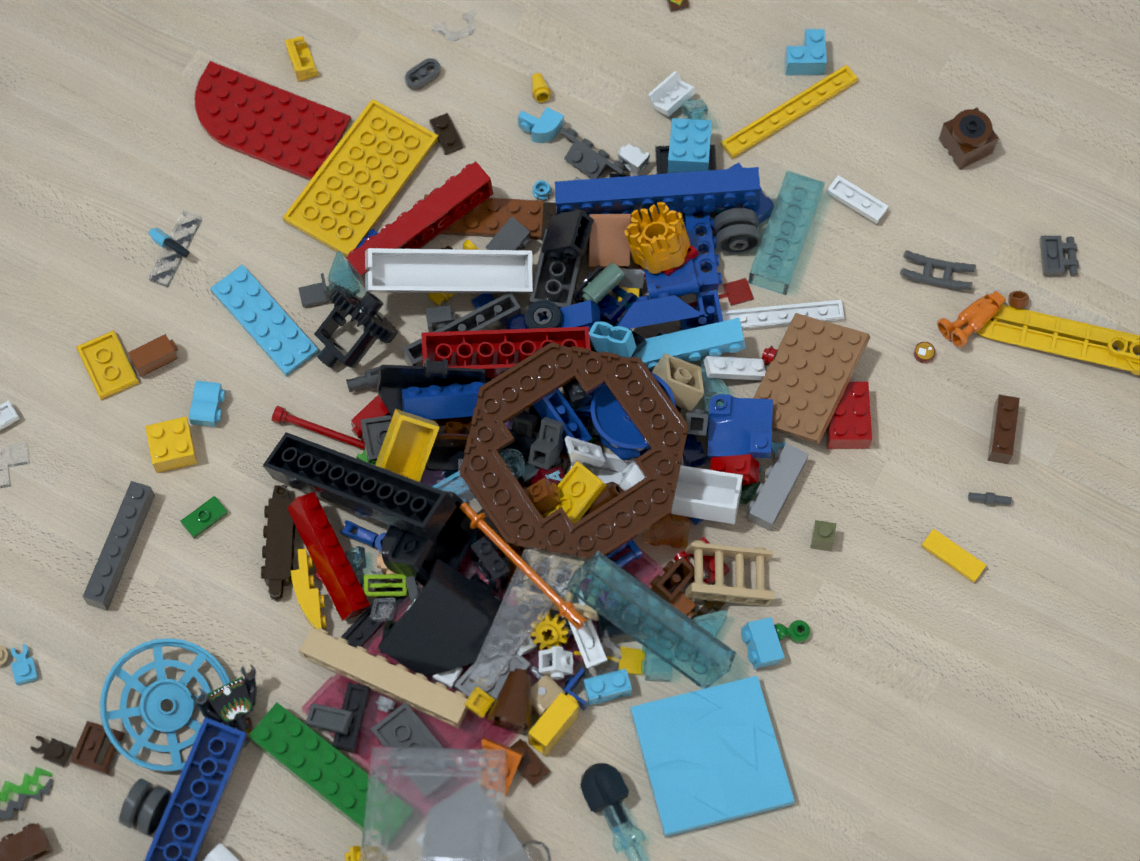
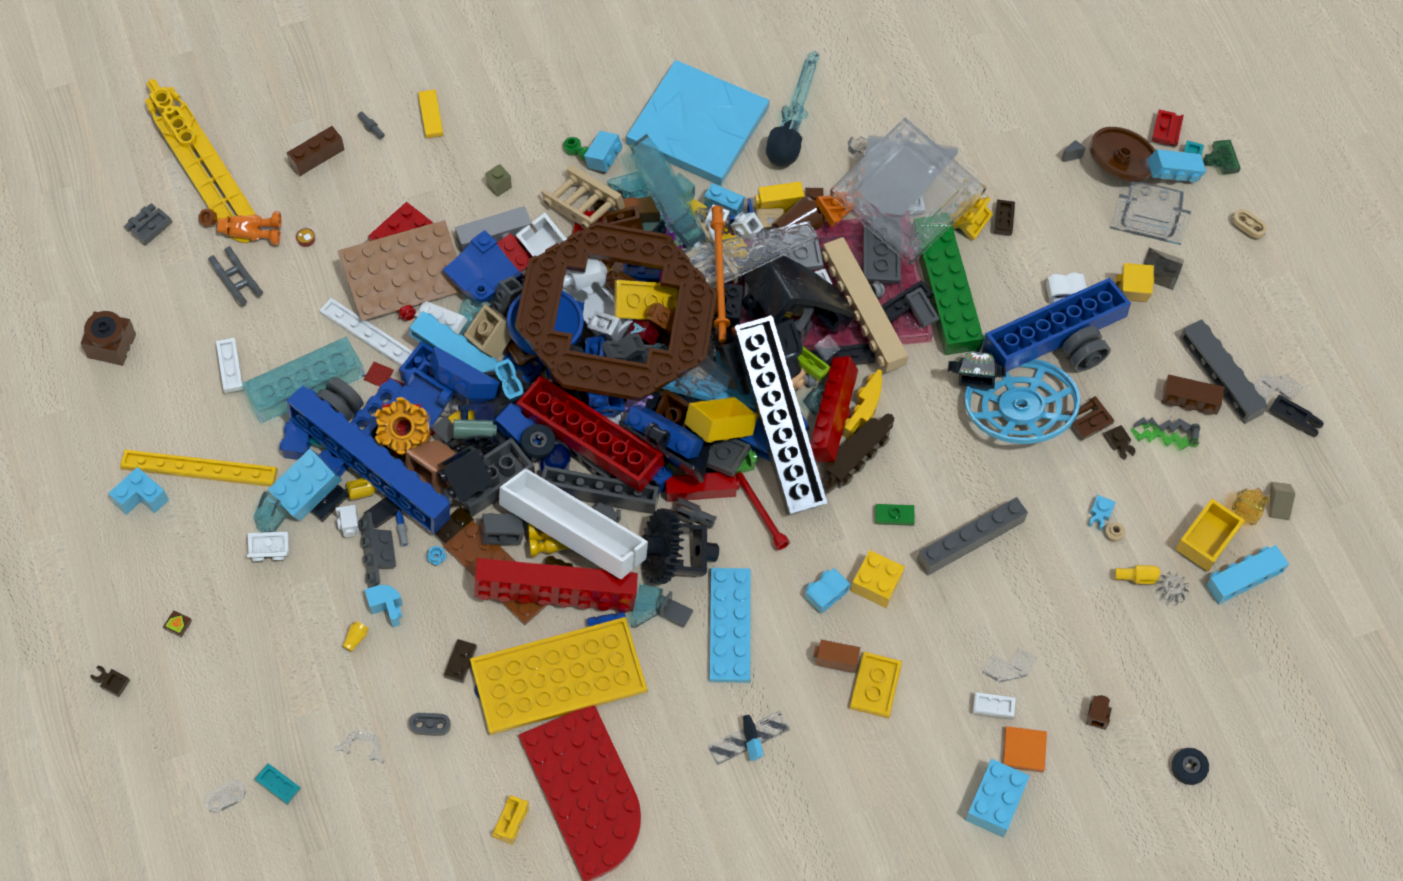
camera: 140 degrees left, 5 degrees down
yellow tile [464,687,495,718] -> none

